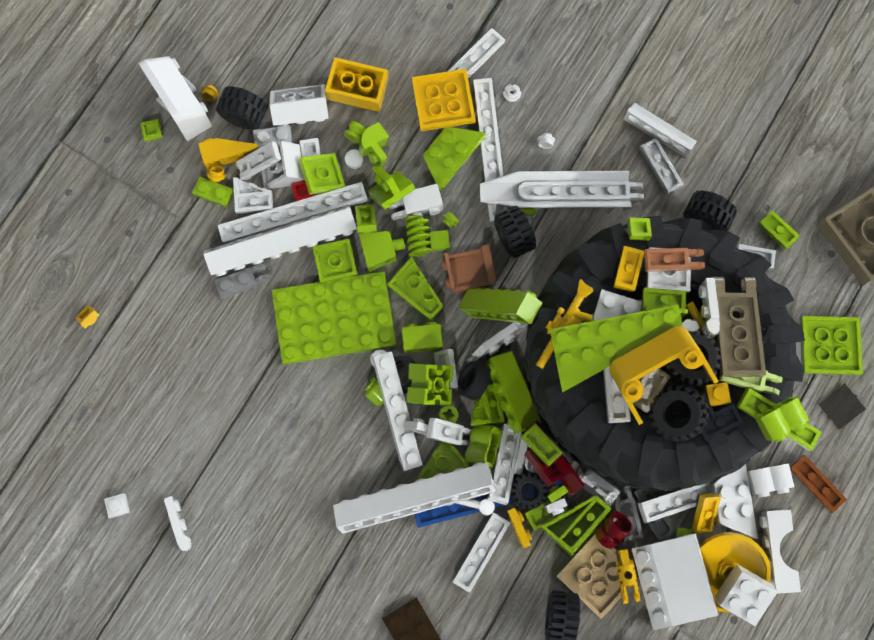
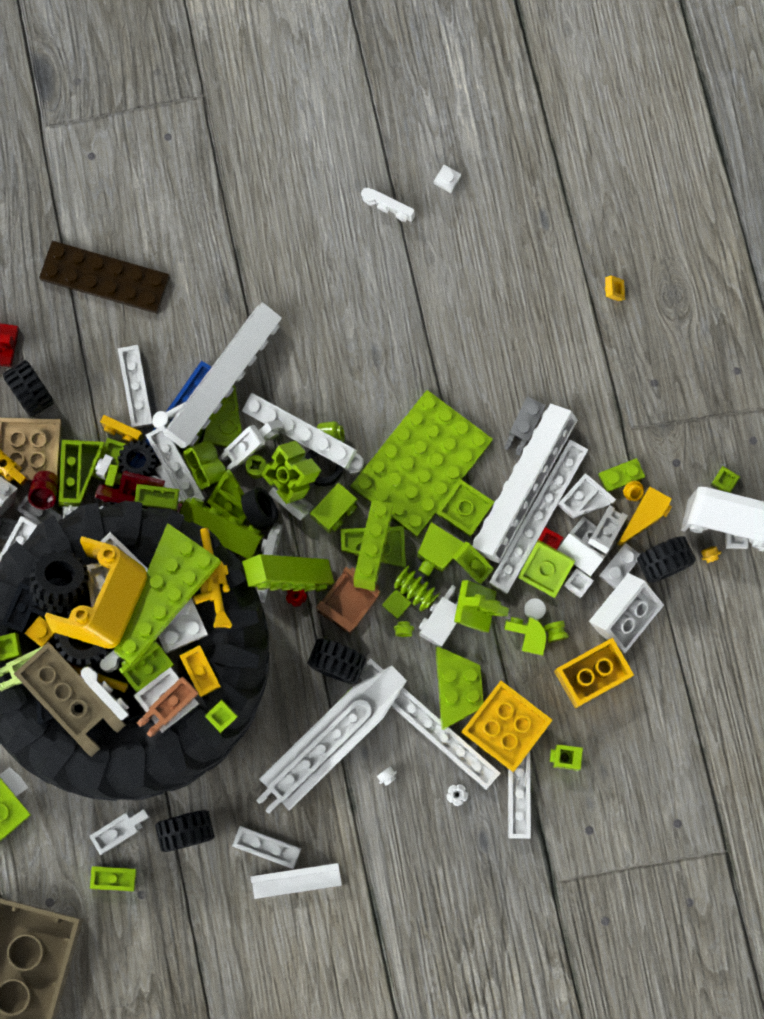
camera: 135 degrees right, 0 degrees up
none -> lime brick [354,499,393,591]
none -> lime brick [549,745,583,771]

